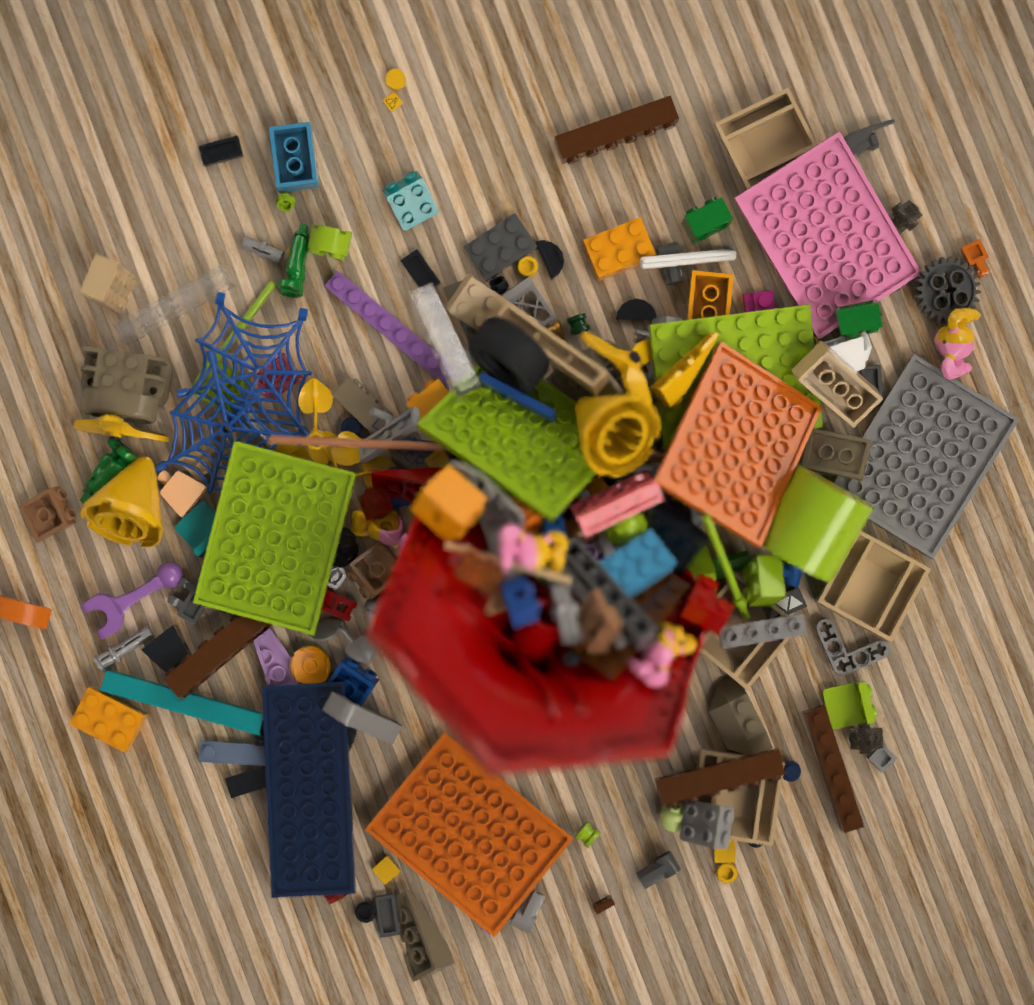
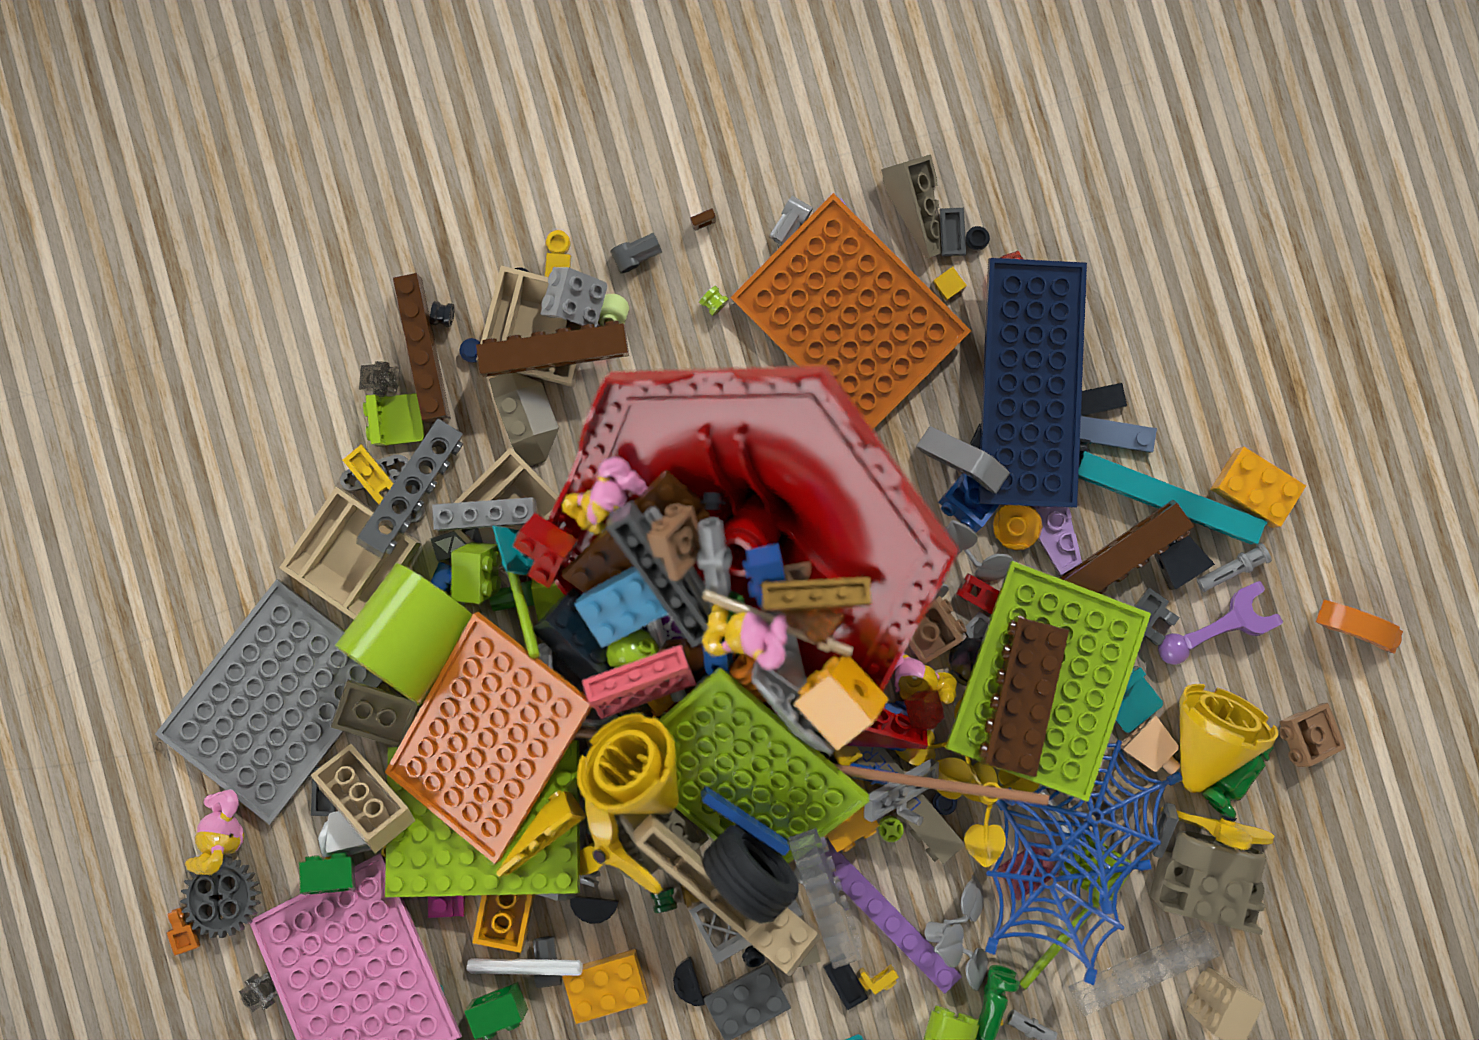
camera: 175 degrees left, 0 degrees up
yellow tile [518,256,538,278] -> none
light grey tile [867,743,898,773] -> none
none -> yellow plate [342,445,394,504]
none -> dark grey brick [356,419,463,559]
none -> black wheel [430,301,455,328]
none -> teal hinge [492,524,534,575]
none -> pearl gold plate [762,577,872,612]
none -> yellow bracket [859,964,899,995]
none -> lime wheel [878,815,904,842]
none -> light grey plant [925,875,988,991]
none -> reddish brown bracket [978,615,1069,777]
none -> dark grey tile [1150,803,1179,858]

